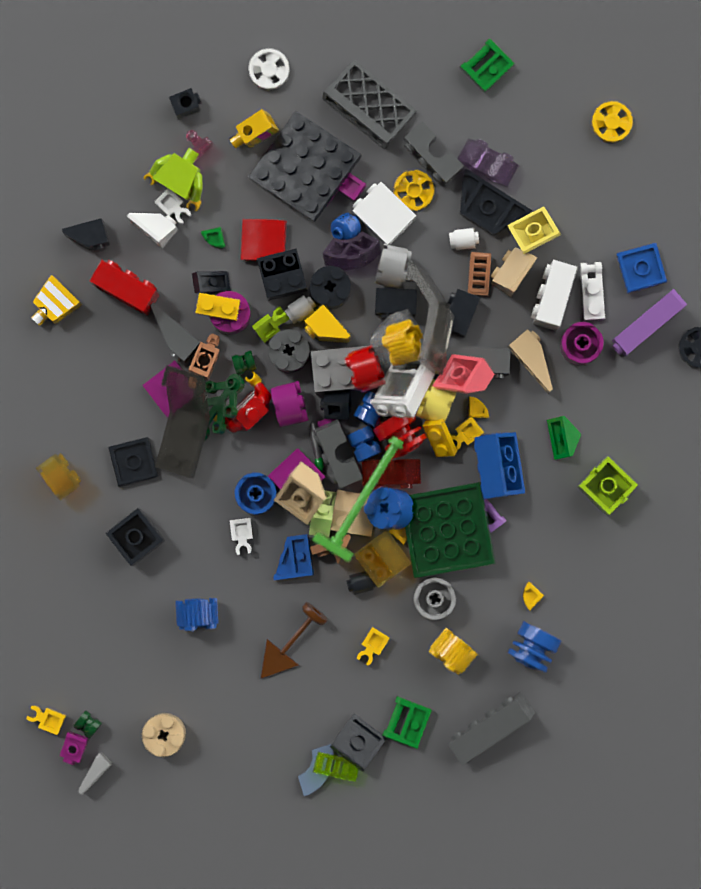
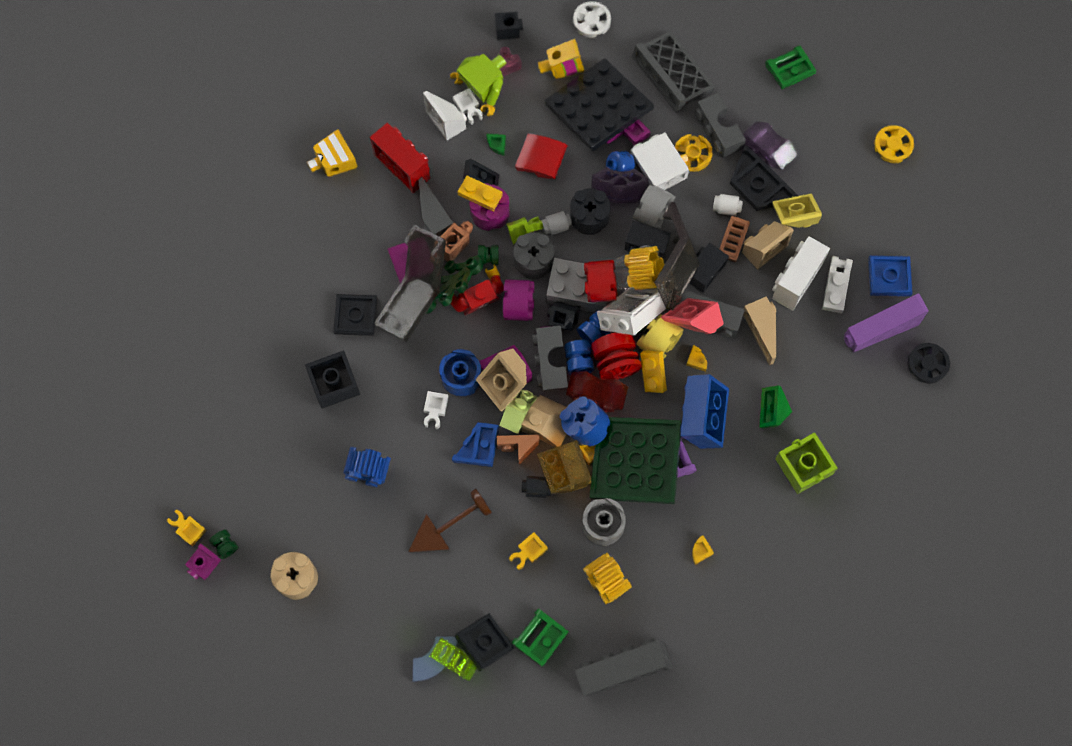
camera: 15 degrees right, 15 degrees down
clear yellow brick [36,453,81,501] -> none
black slope [62,218,110,252] -> none
light grey slope [78,752,112,794] -> none
black slope [257,248,307,301] -> none
yellow slope [305,305,351,343] -> none
flat silver piece [309,423,324,472] -> none
bright green tile [313,436,404,562] -> none
yellow plate [451,416,484,450] -> none
blue wheel [507,621,562,672] -> none
magenta brick [560,322,604,365] -> none

